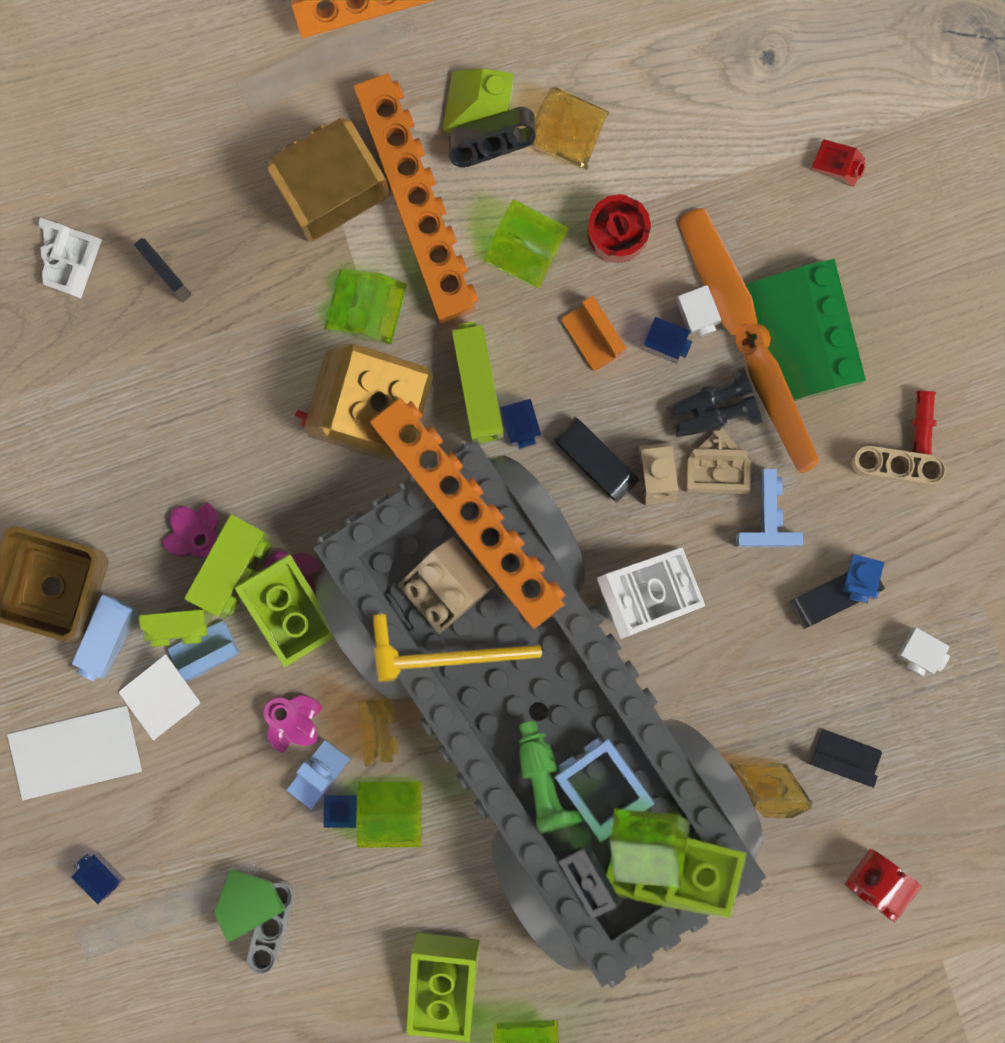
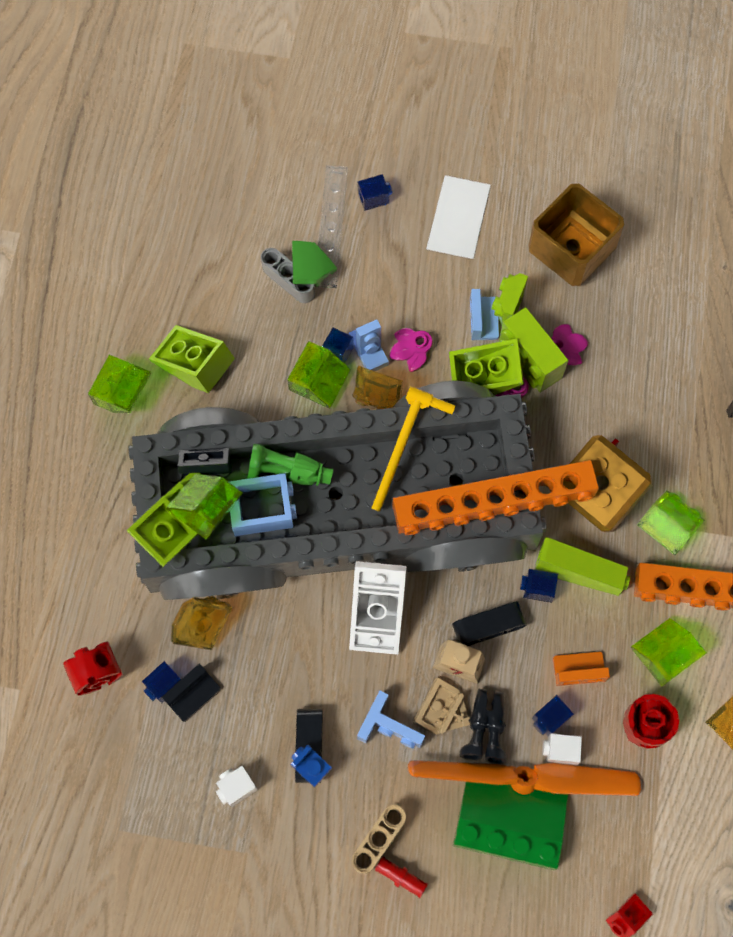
camera: 115 degrees right, 15 degrees down
light blue slope [72,595,141,681] -> none
white sticker [119,655,200,740] -> none
tan slope [398,537,495,634] -> none
none -> clear blue brick [142,661,181,703]

